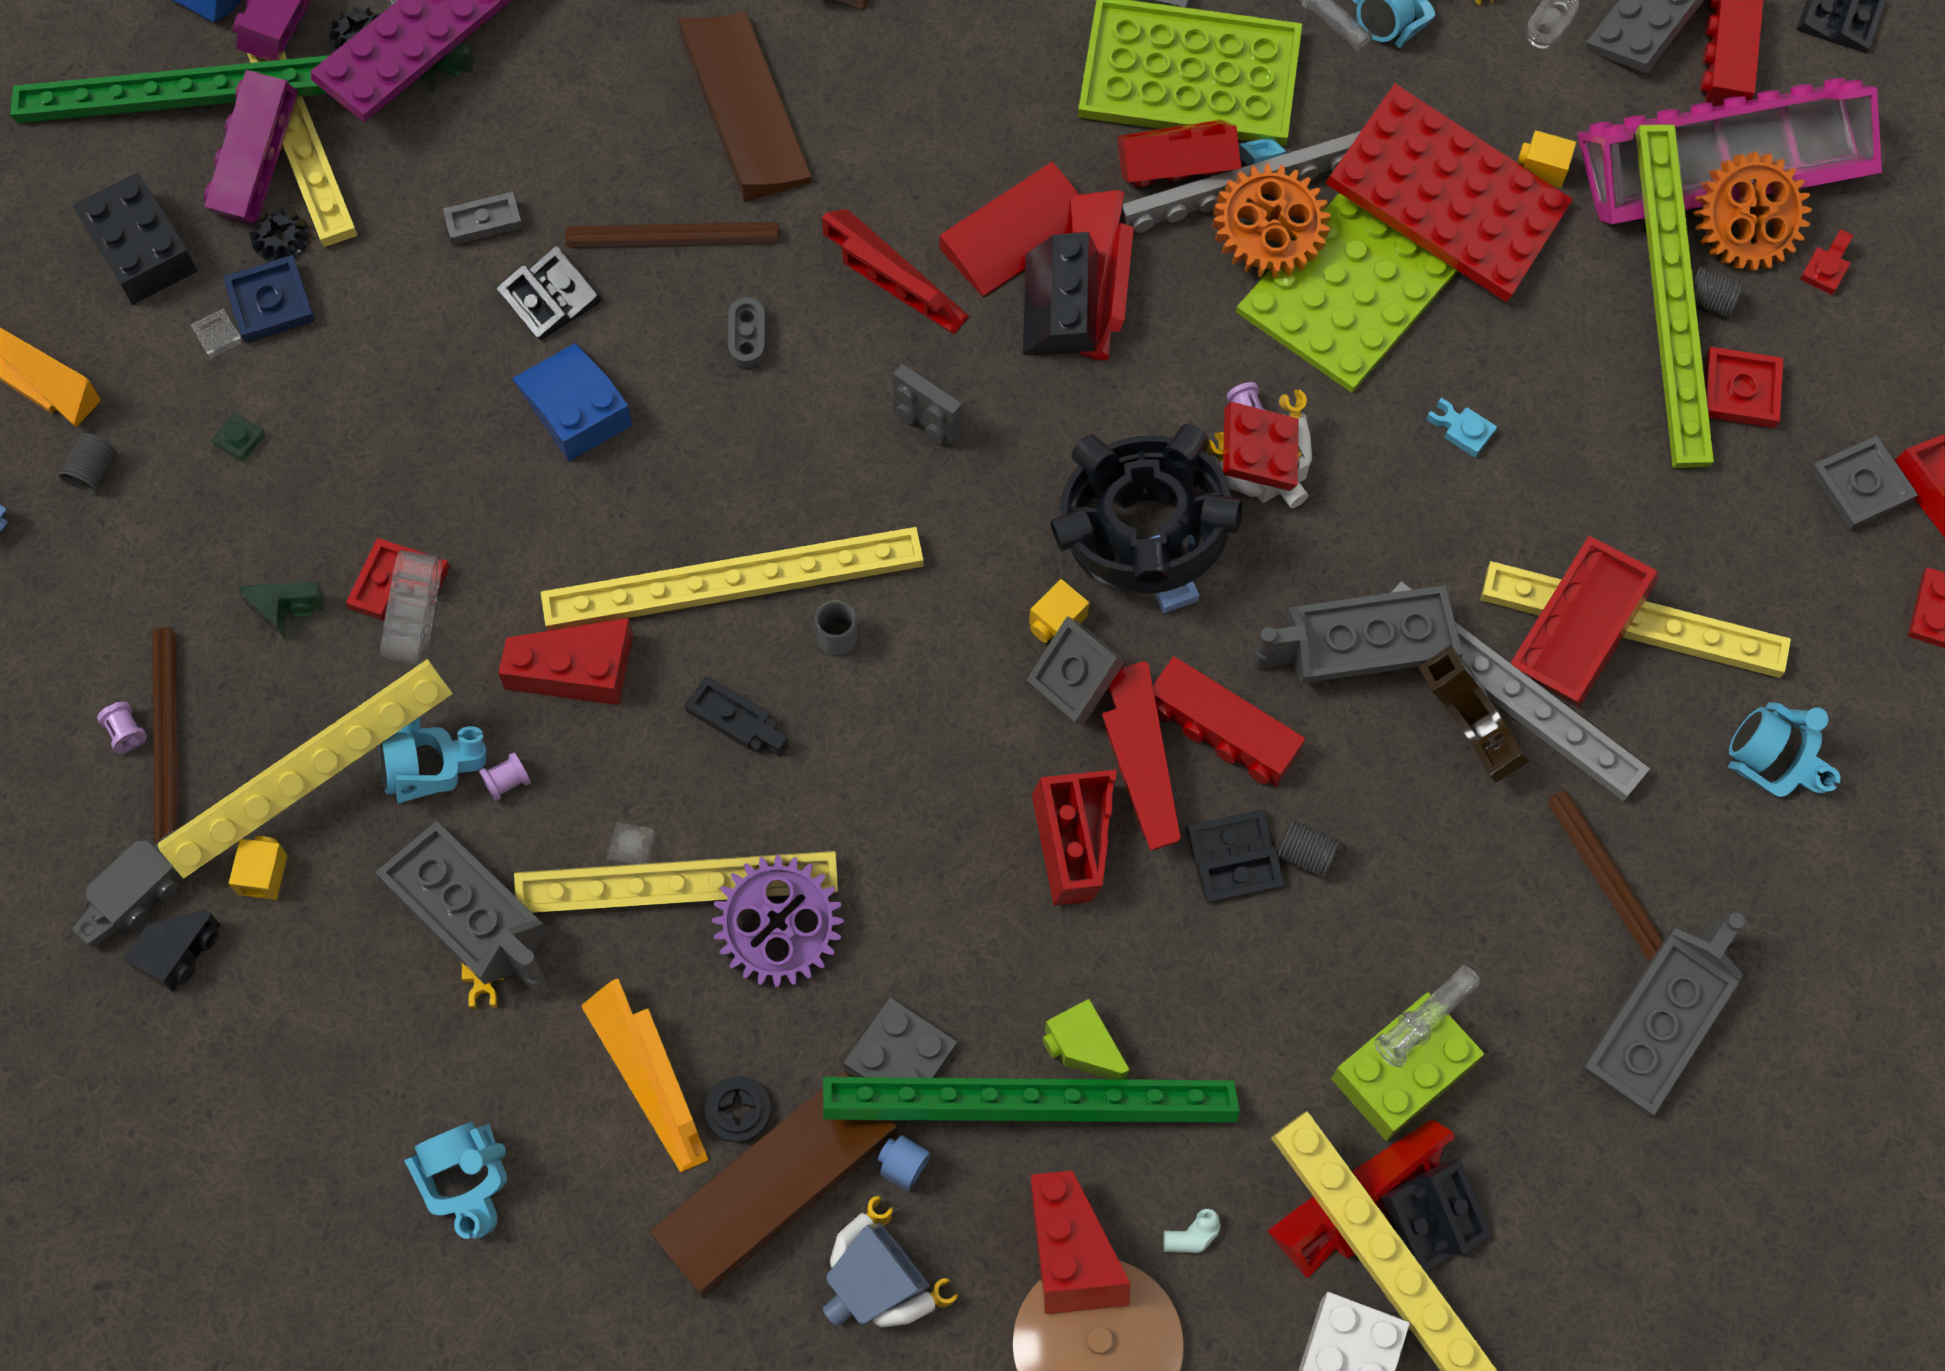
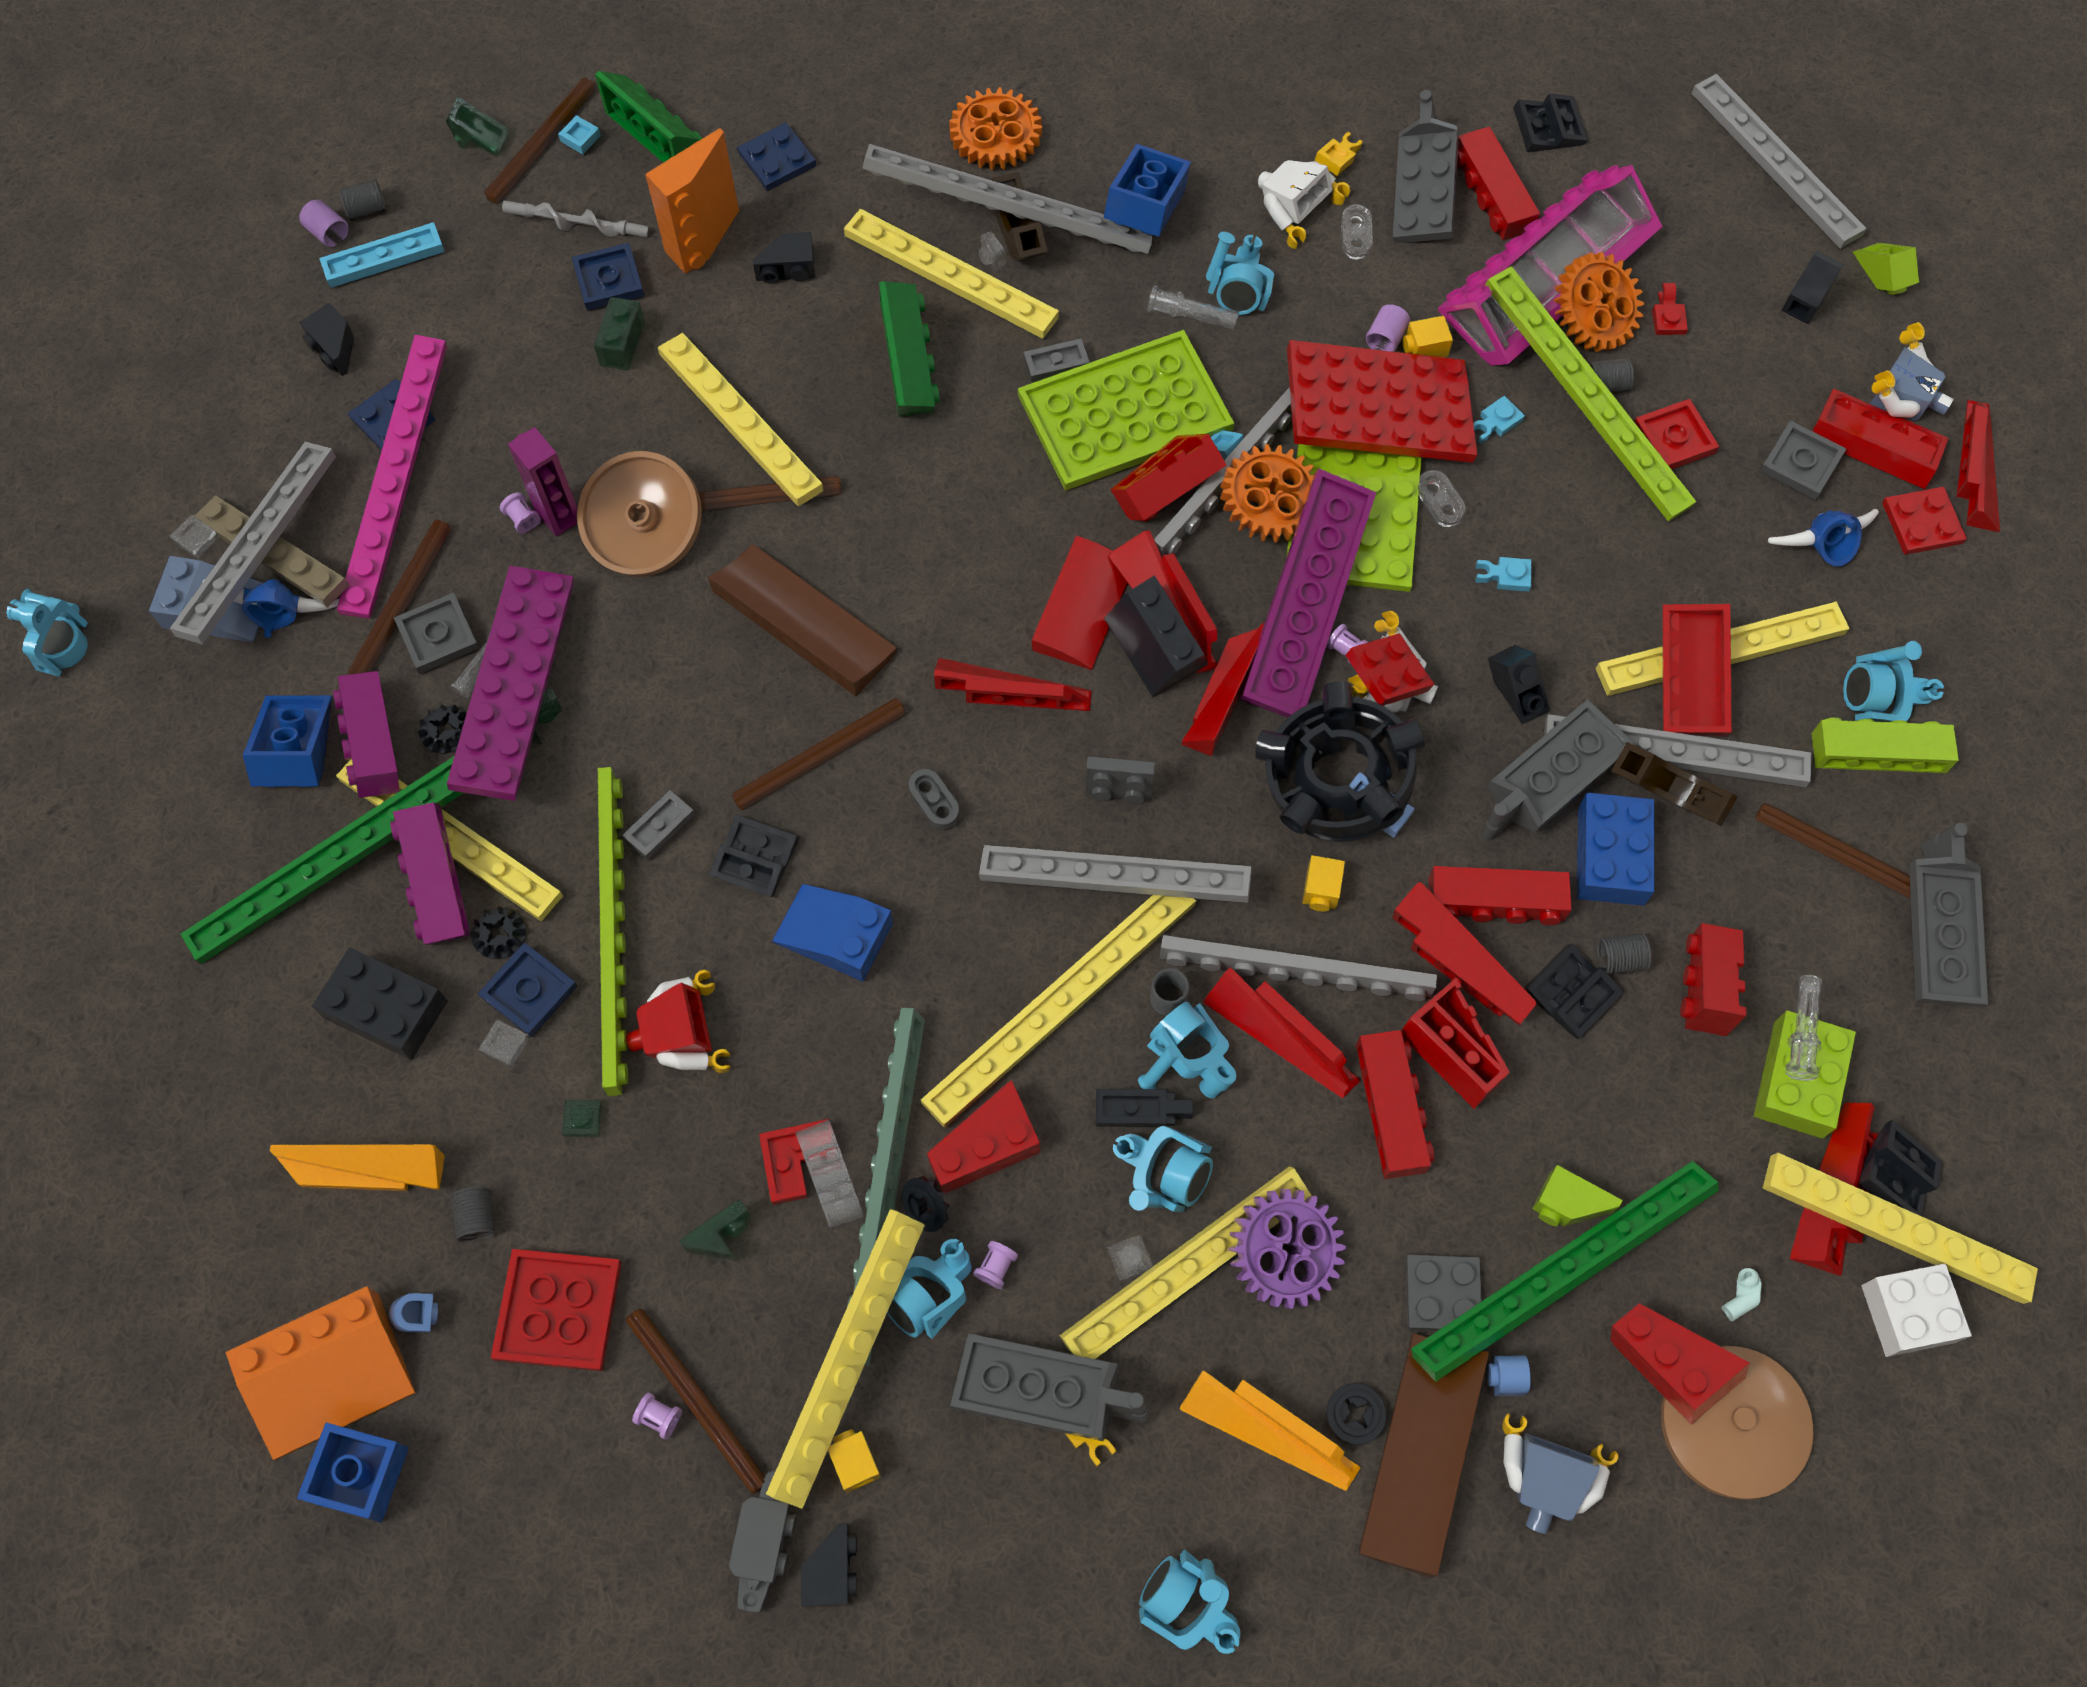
camera: 30 degrees left, 0 degrees up
dark grey plate [1026,616,1126,725] -> none
none -> red plate [491,1249,622,1372]
none -> lime plate [598,767,628,1096]
none -> red torso [626,970,731,1073]
none -> sand green plate [847,1008,925,1366]
none -> black gear [902,1176,950,1232]
none -> light grey plate [979,845,1252,903]
none -> medium azure piece [1113,1126,1213,1212]
none -> medium azure piece [1138,1002,1236,1098]
none -> light grey plate [1160,935,1437,1001]
none -> red wedge [1181,622,1265,756]
none -> red wedge [1203,967,1360,1098]
none -> magenta plate [1239,469,1376,718]
none -> red brick [1356,1030,1434,1179]
none -> lavender piece [1366,305,1410,352]
none -> clear plate [1418,470,1466,527]
none -> medium azure plate [1473,396,1525,444]
none -> black slope [1488,645,1550,724]
none -> blue brick [1577,793,1654,906]
none -> red wedge [1680,923,1746,1036]
none -> blue helmet [1768,509,1879,566]
none -> lime brick [1812,718,1959,773]

